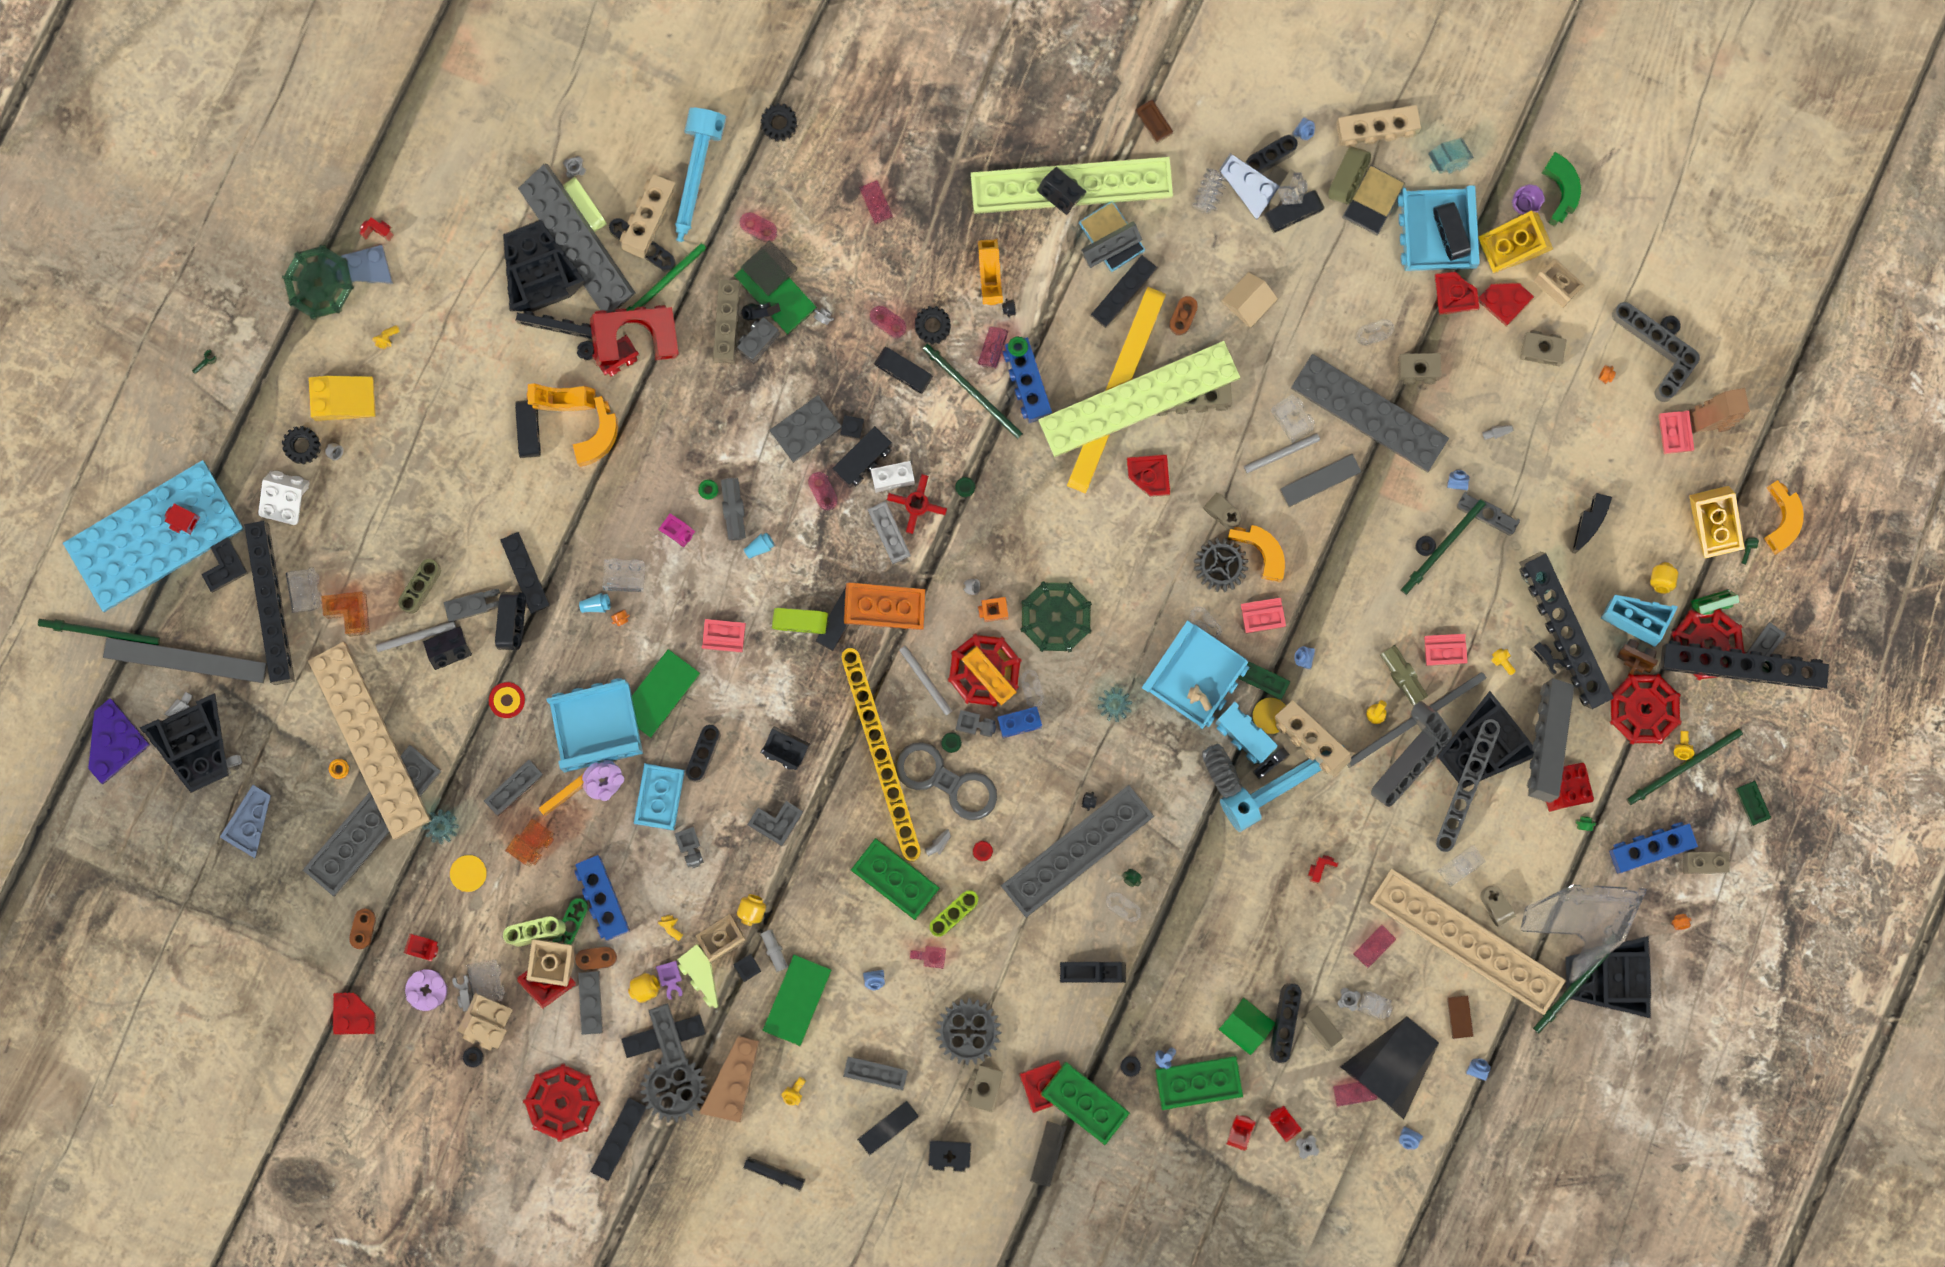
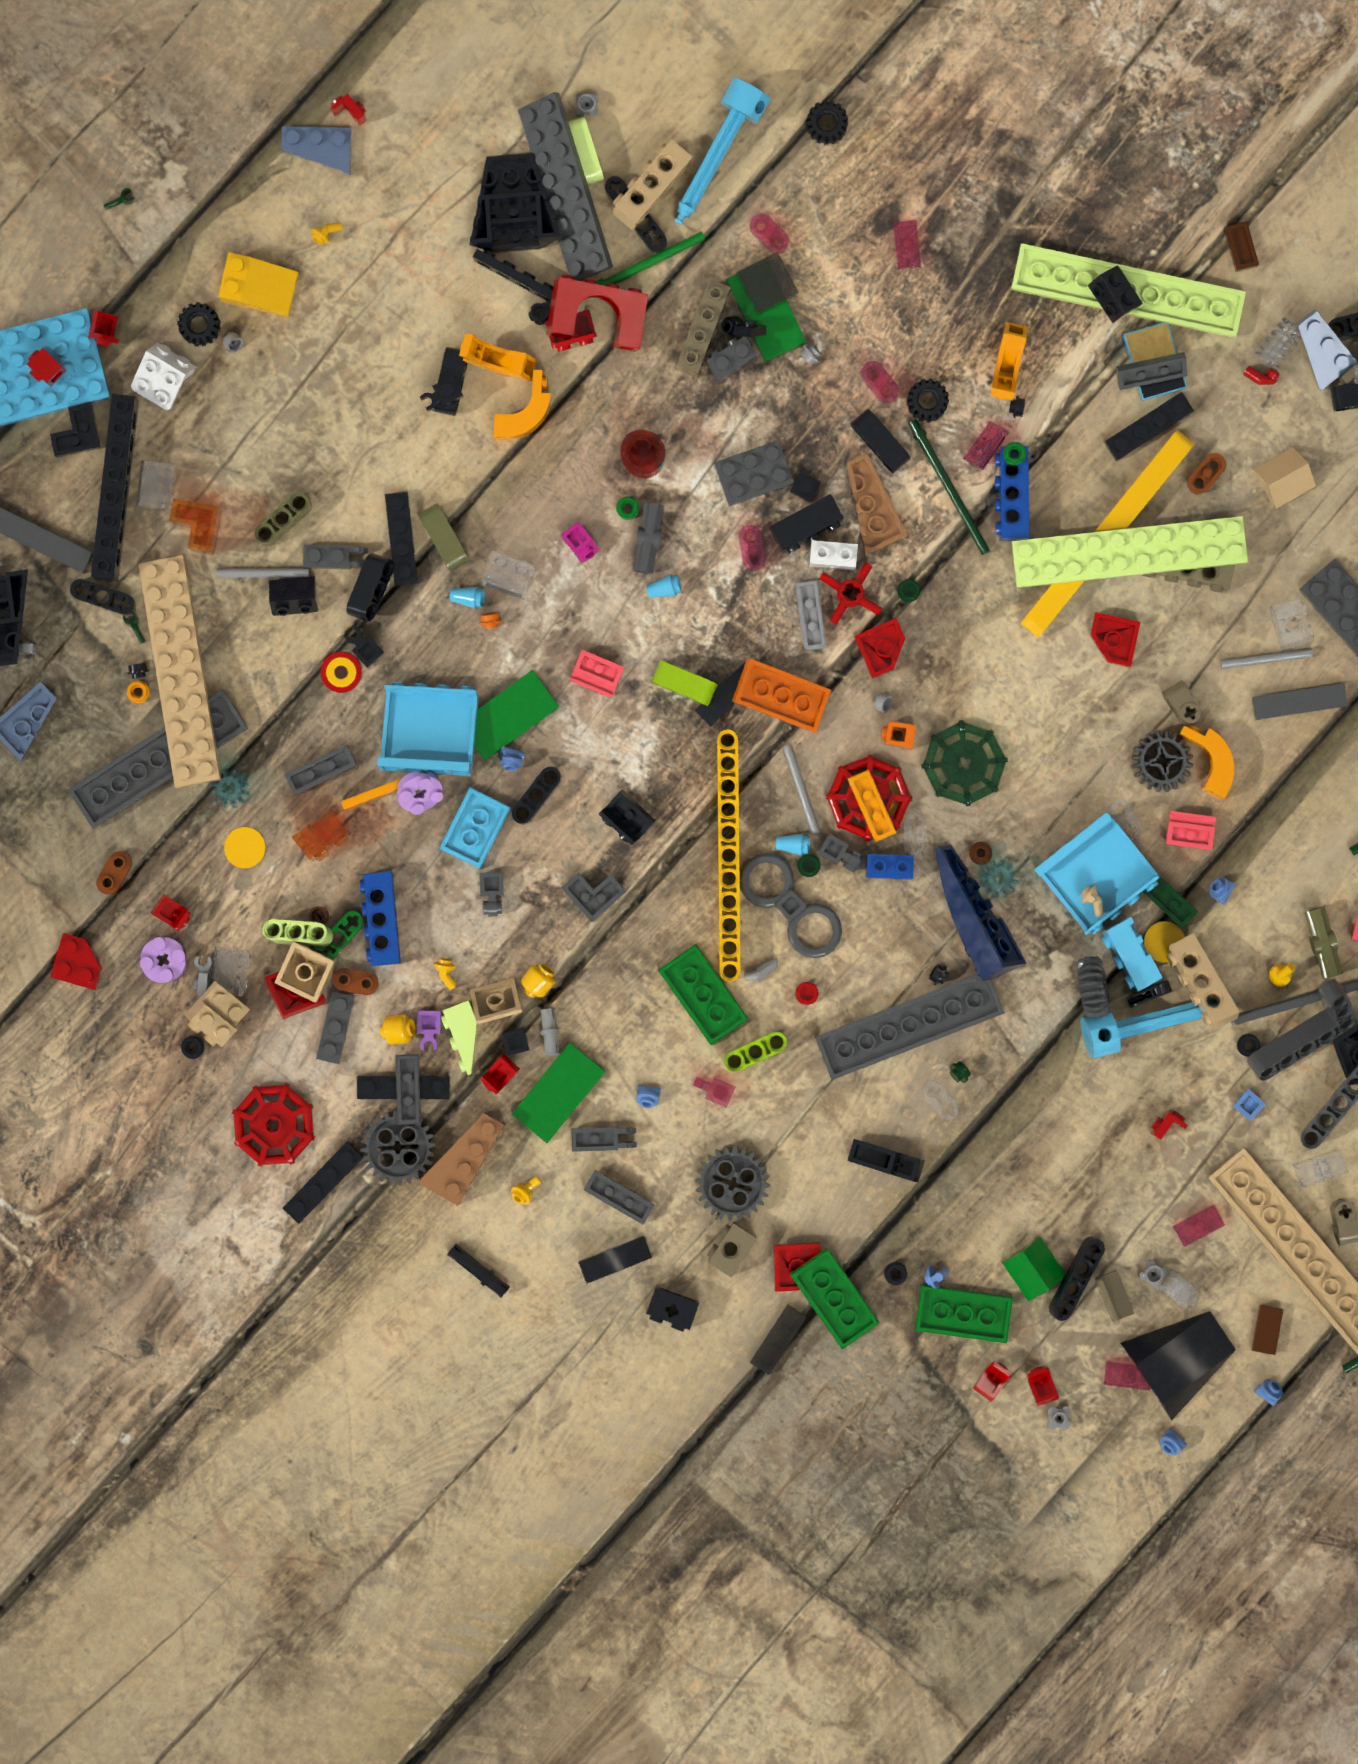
camera: 25 degrees right, 5 degrees up
clear green plate [282,244,354,320] -> none
none -> black beam [70,579,136,615]
none -> red bracket [88,311,119,347]
none -> dark green hand [123,611,145,644]
none -> black plate [127,663,149,679]
none -> reddish brown hinge [309,906,329,924]
none -> black plate [344,626,385,668]
none -> olive beam [418,503,470,572]
none -> black plate [420,375,464,412]
none -> red bracket [480,1053,520,1095]
none -> medium blue plate [499,746,525,771]
none -> dark grey hinge [571,1127,637,1152]
none -> clear red hat [620,430,666,479]
none -> medium azure cone [776,833,810,856]
none -> medium nougat wing [846,453,907,556]
none -> red plate [854,618,905,679]
none -> dark blue wedge [936,845,1026,981]
none -> reddish brown plate [969,842,992,865]
none -> medium blue plate [1232,1089,1266,1121]
none -> black plate [1237,1034,1260,1057]
none -> red arm [1243,366,1280,385]

